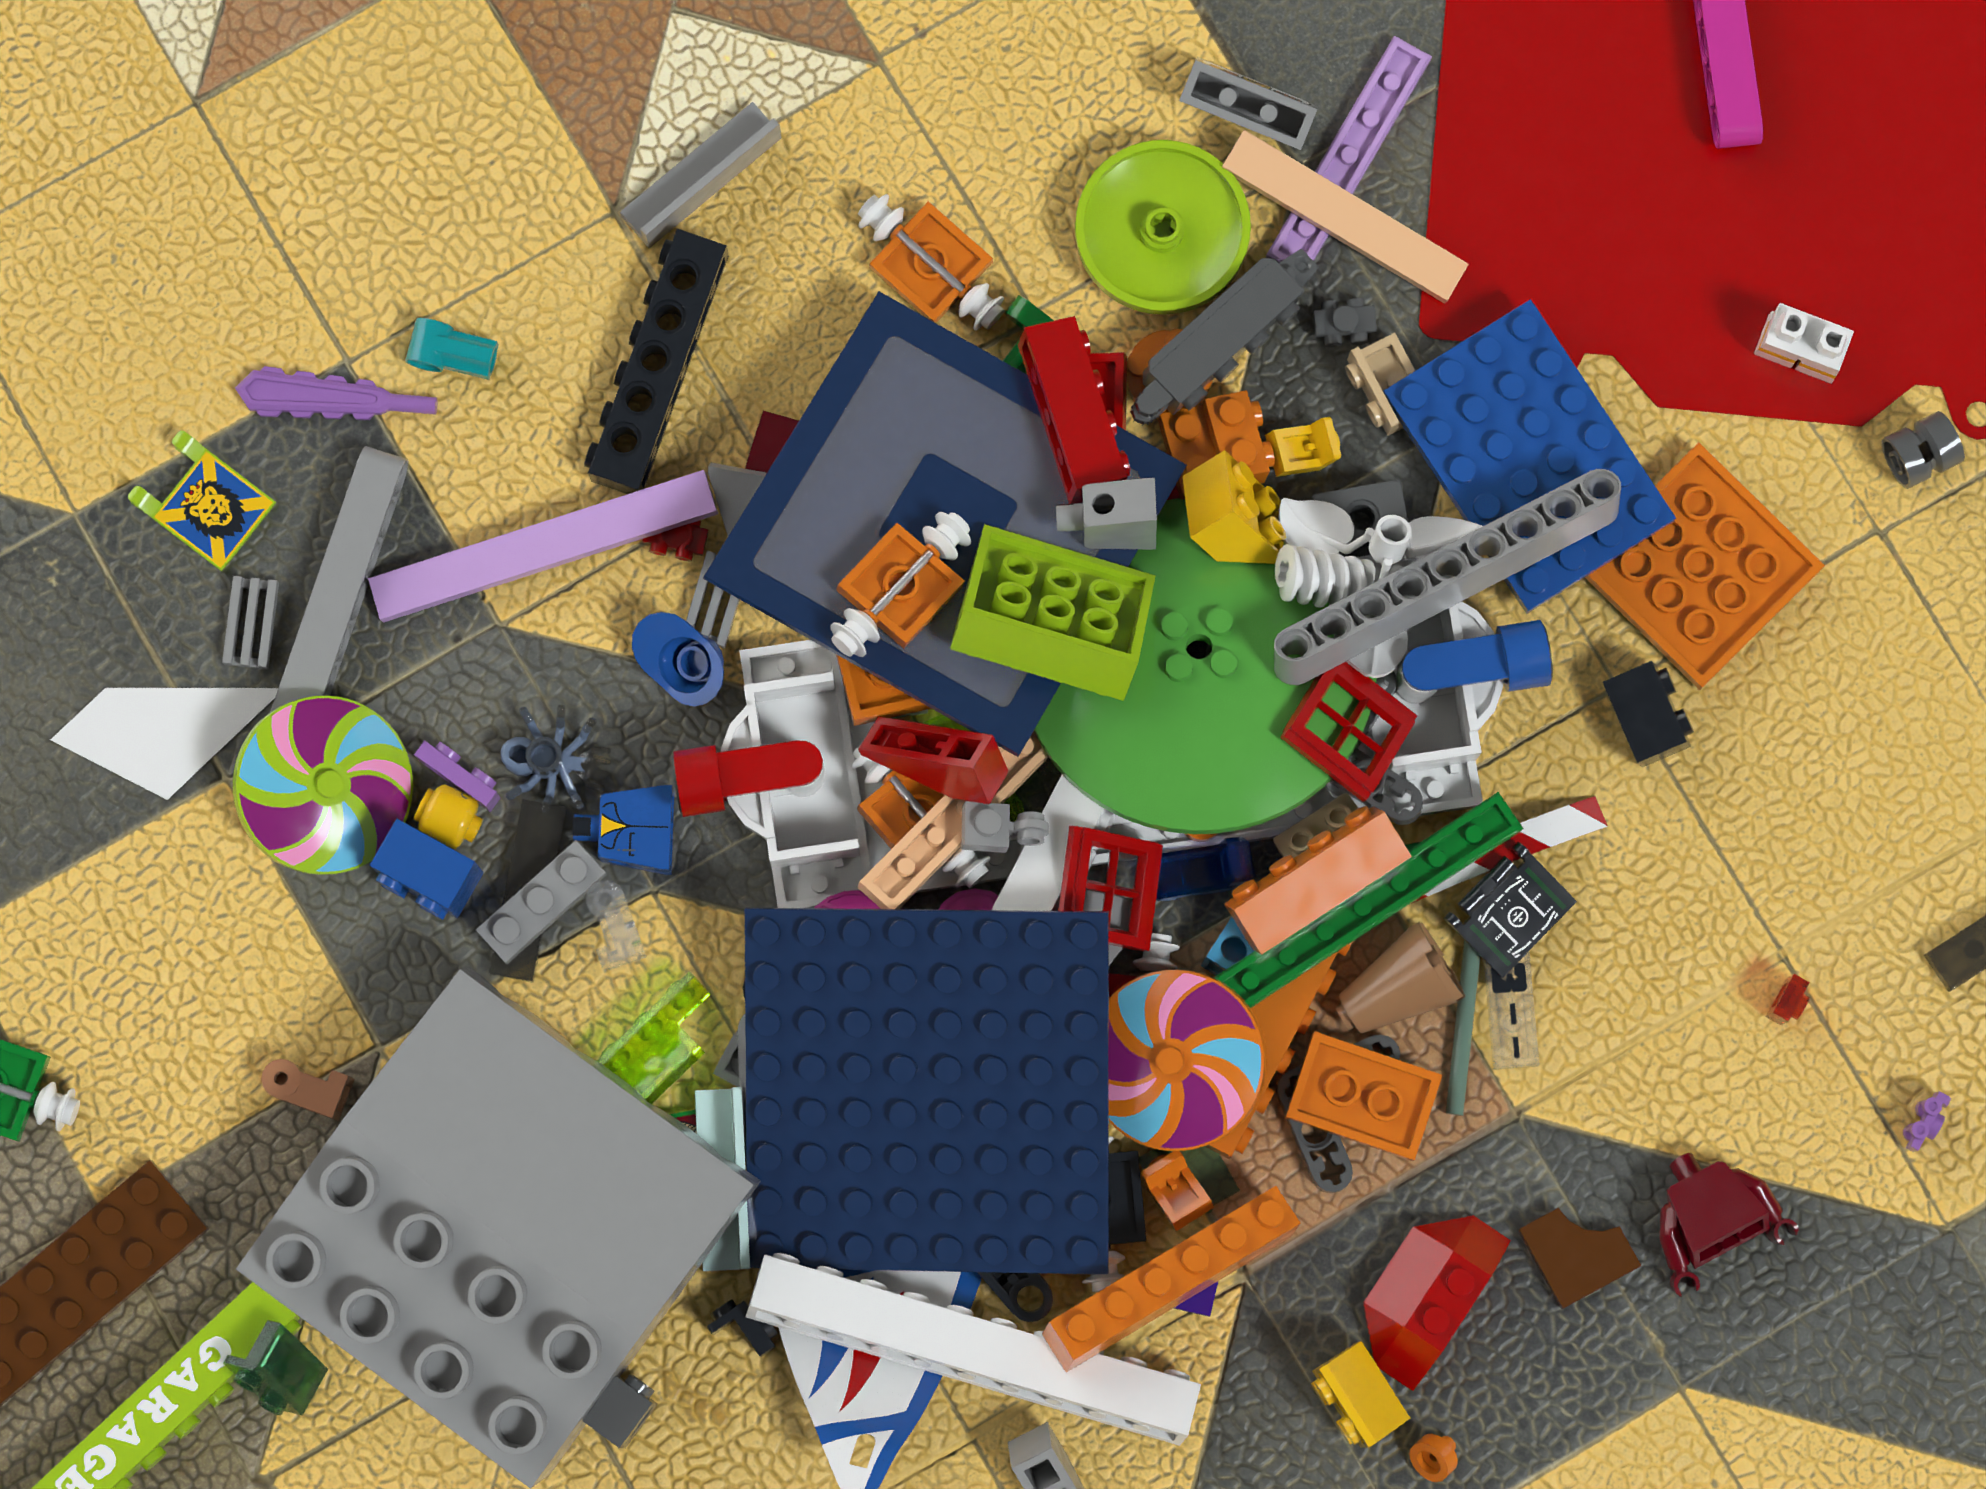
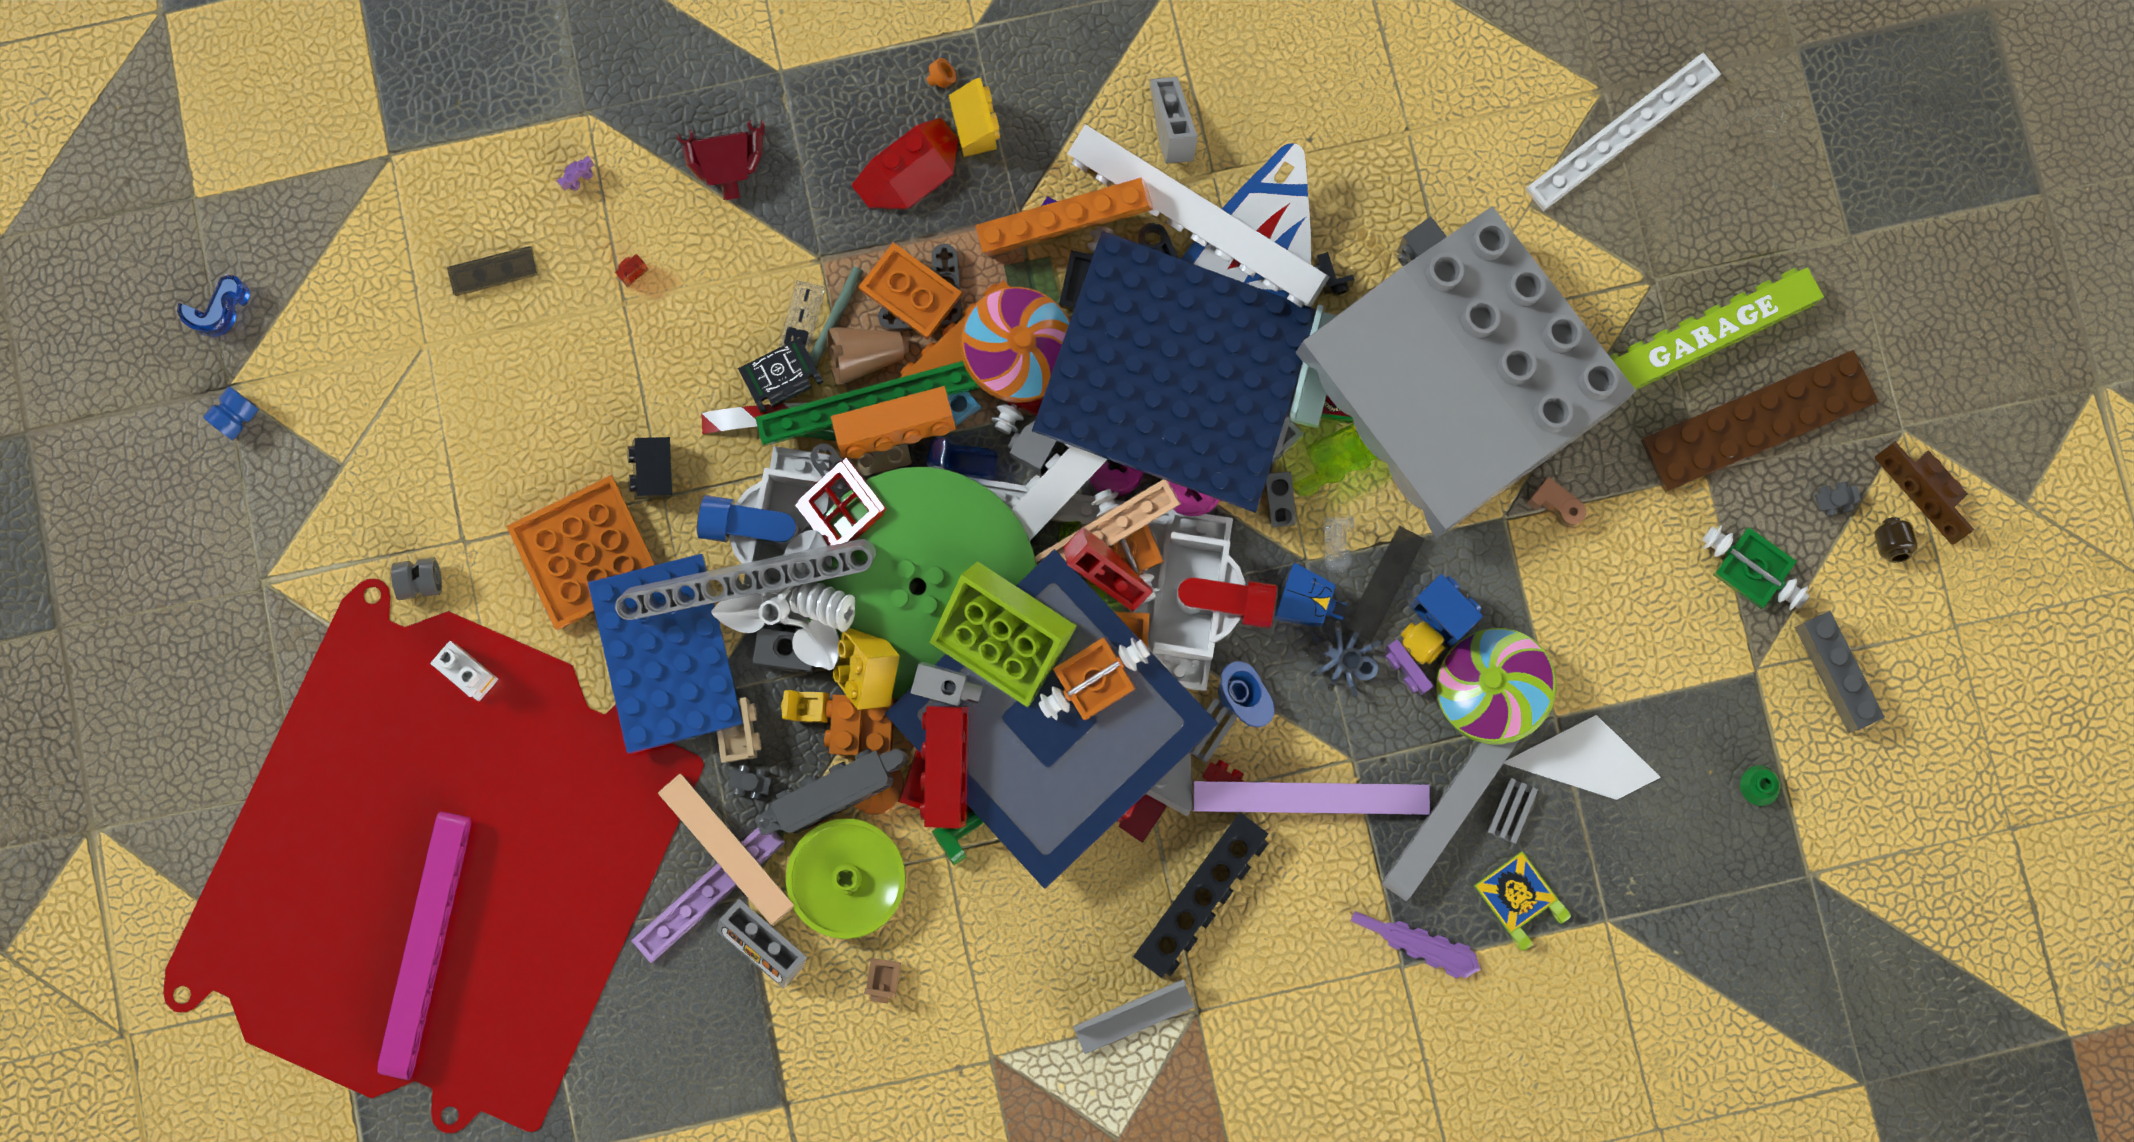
camera: 155 degrees left, 0 degrees up
clear green bracket [223,1320,328,1416] -> none
teal piece [405,318,499,380] -> none
light grey plate [476,840,607,964] -> none
orange plate [858,194,1005,330] -> none
light grey plate [961,801,1049,853] -> none
red piece [1058,826,1163,951] -> none
orange bracket [1141,1151,1214,1231] -> none
reddish brown tile [1517,1208,1641,1309] -> none
none -> medium nougat bracket [864,958,901,1004]
none -> dark grey leg [1264,471,1295,528]

